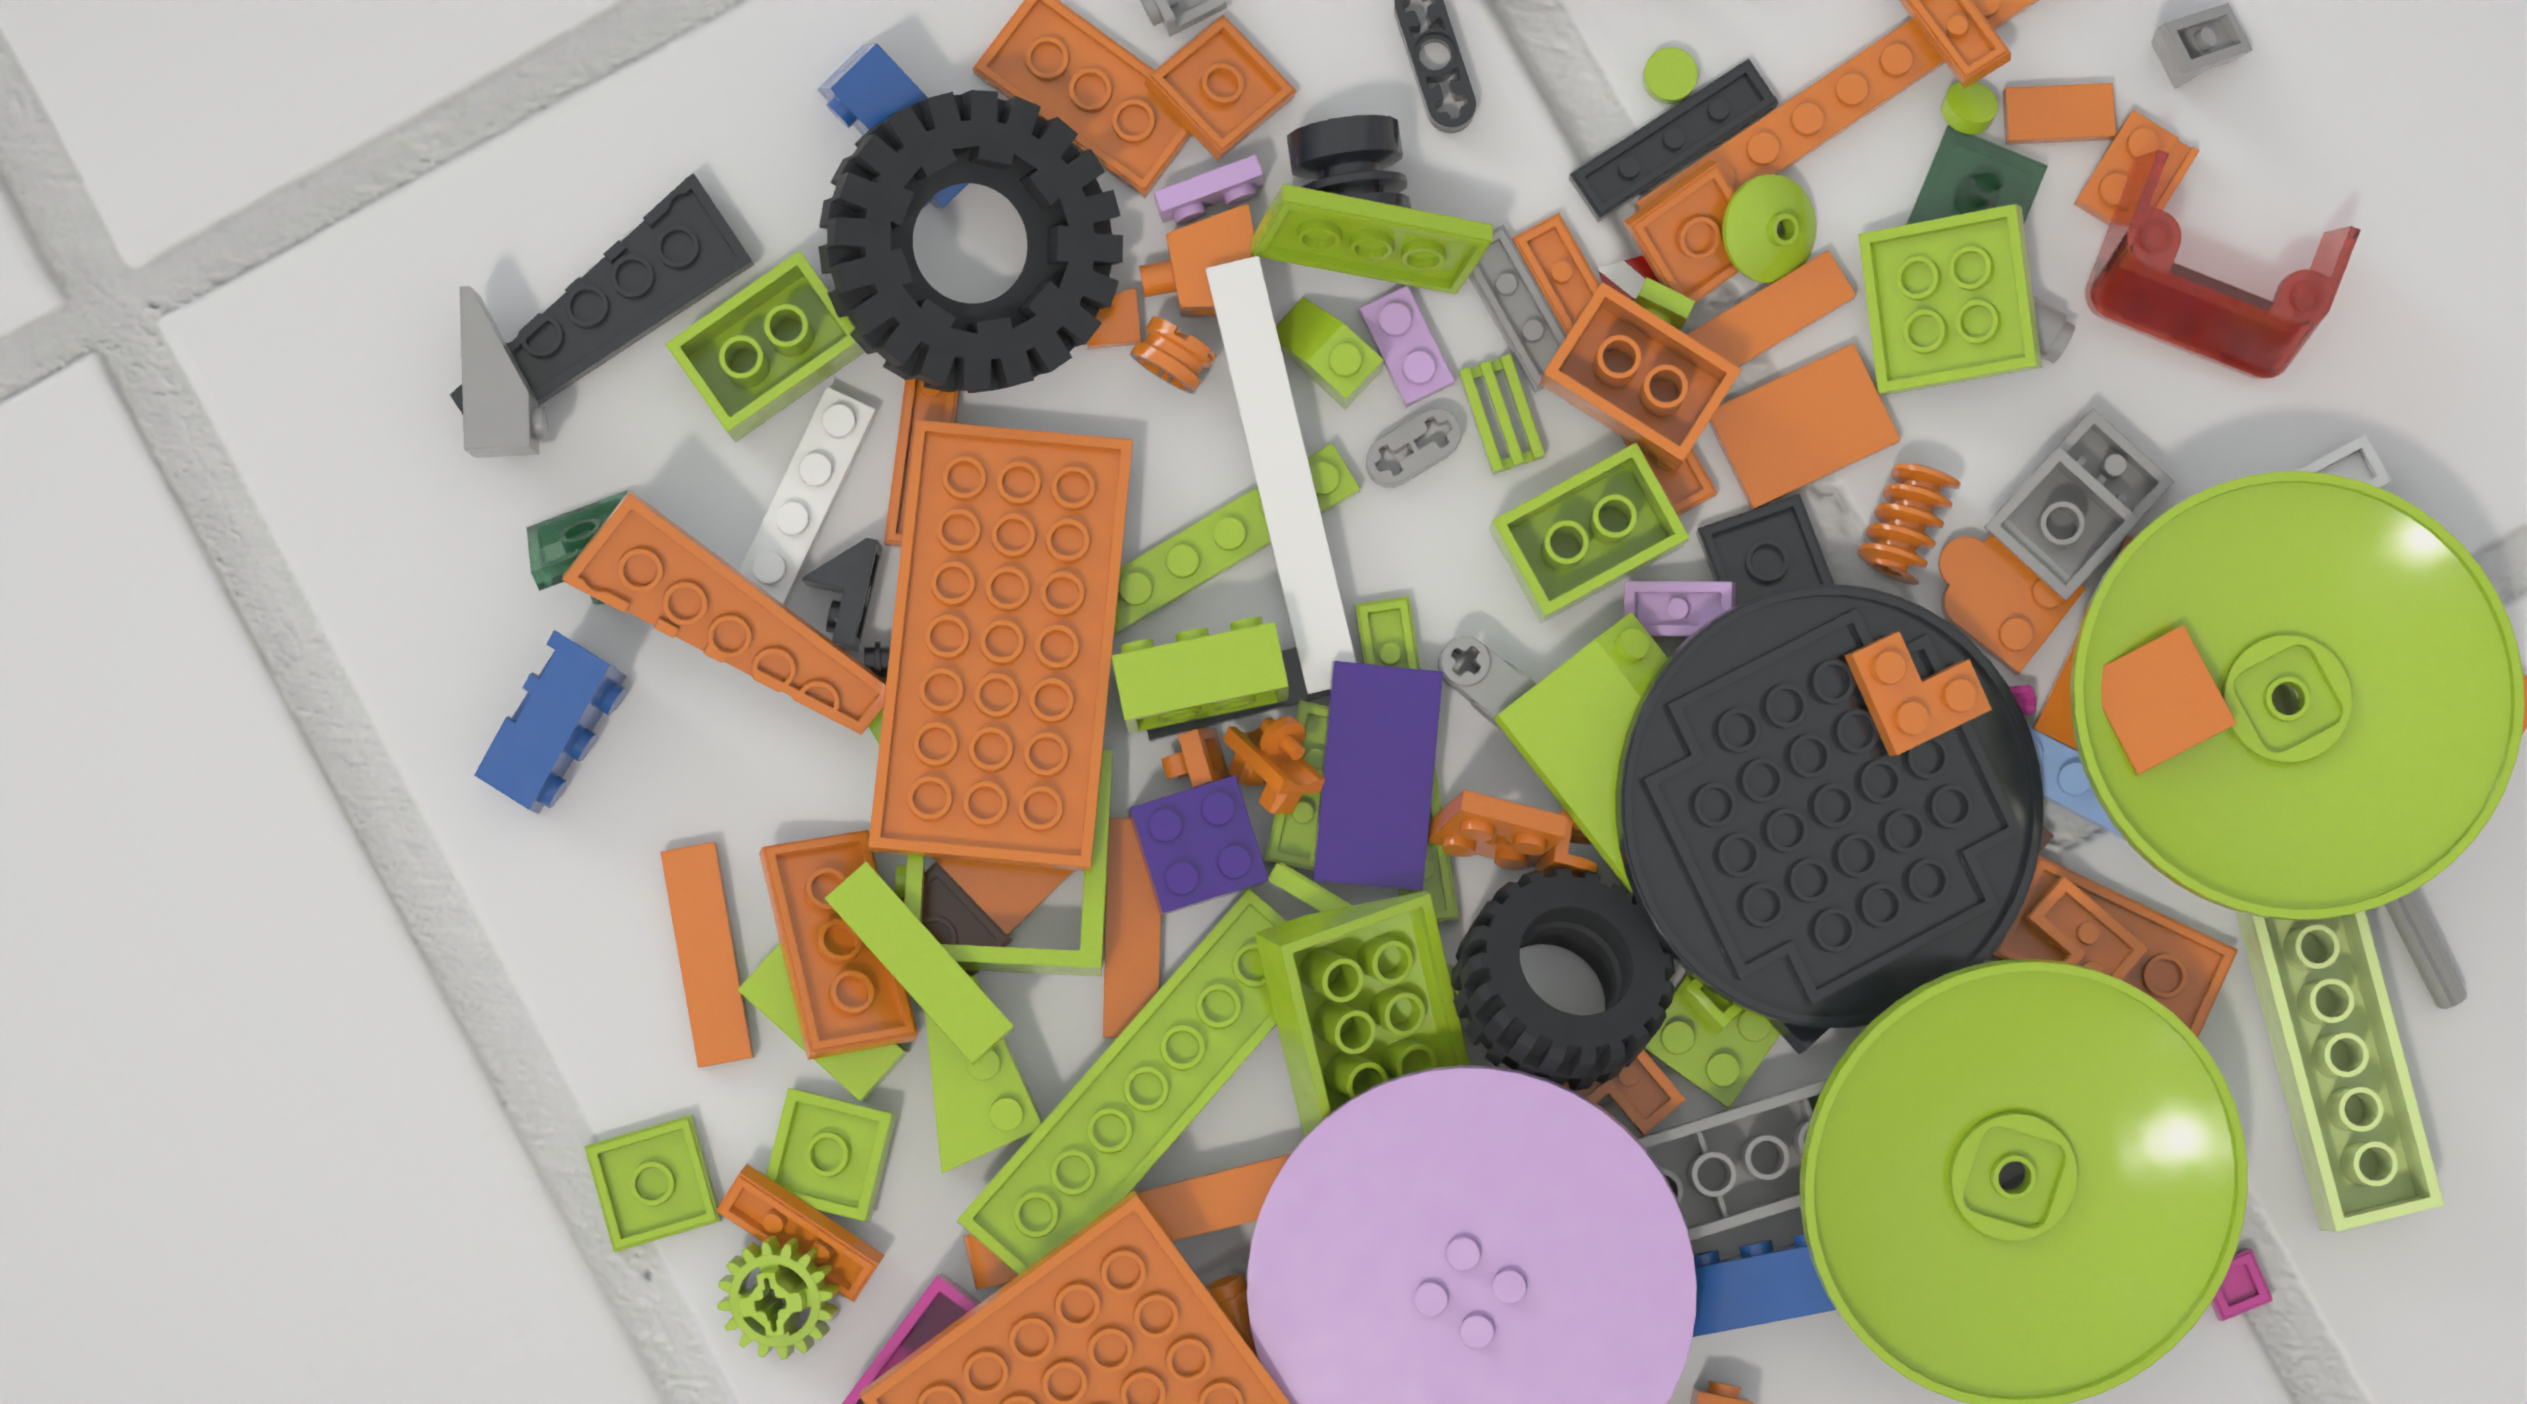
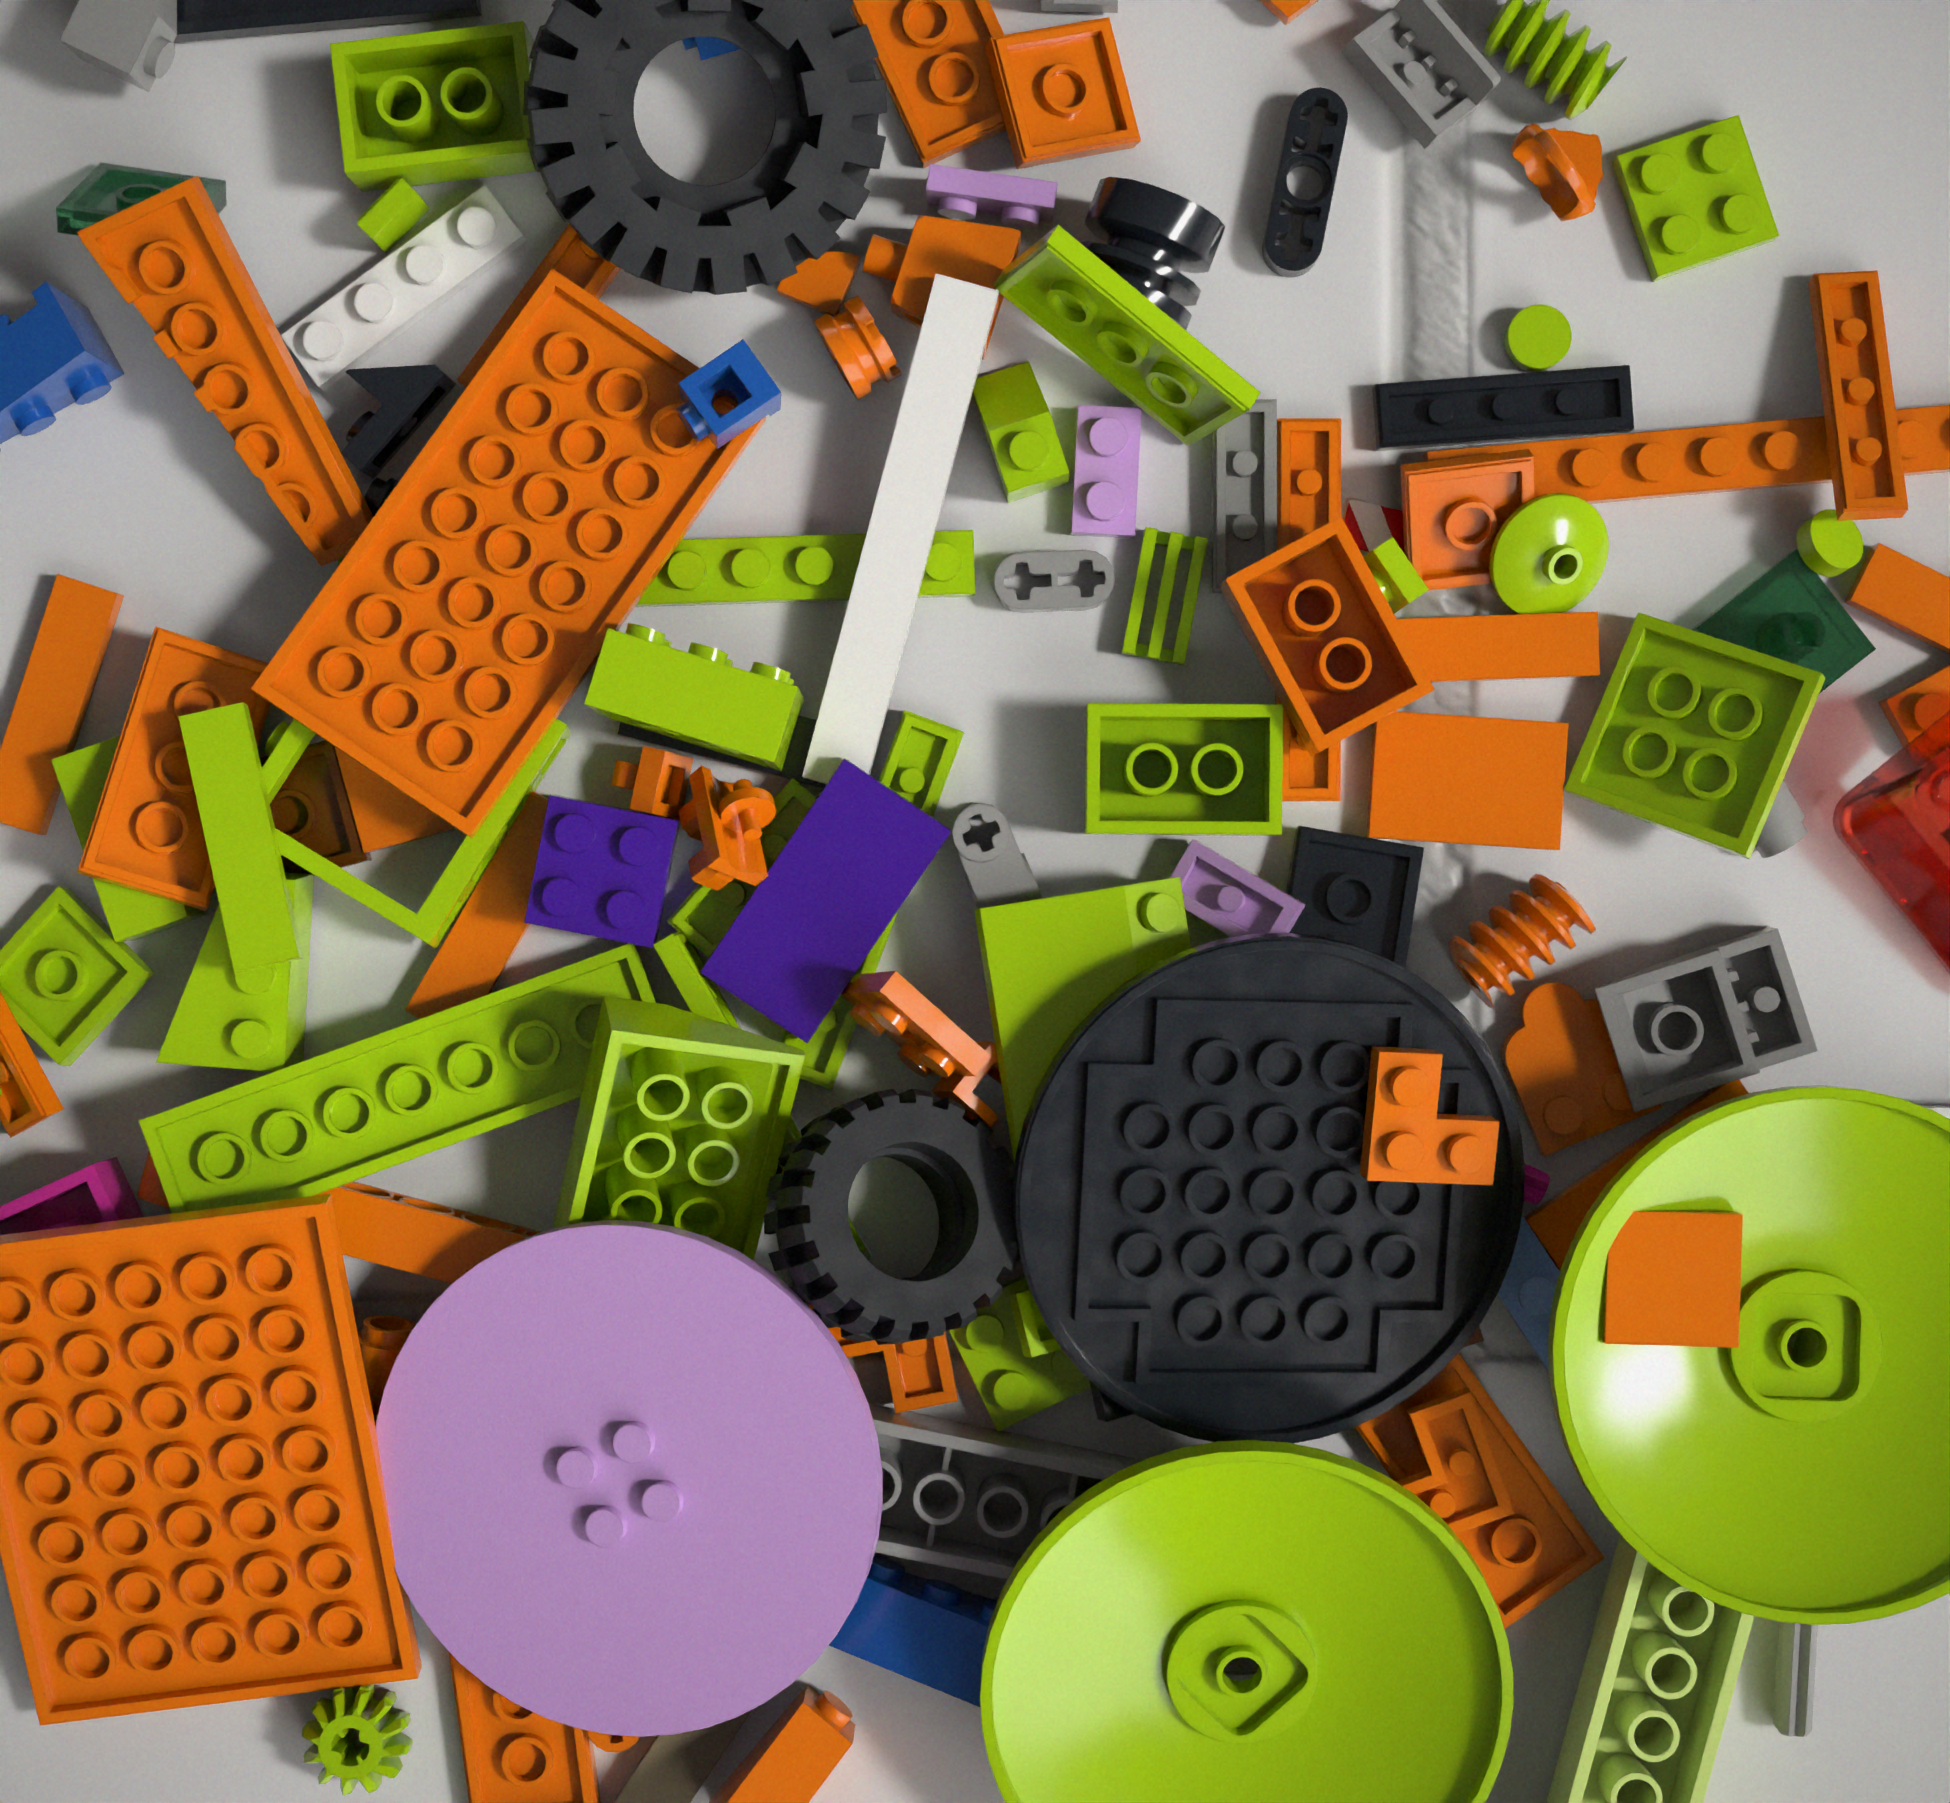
camera: 30 degrees right, 5 degrees up
none -> lime tile [356,178,430,253]
none -> blue brick [676,339,781,449]

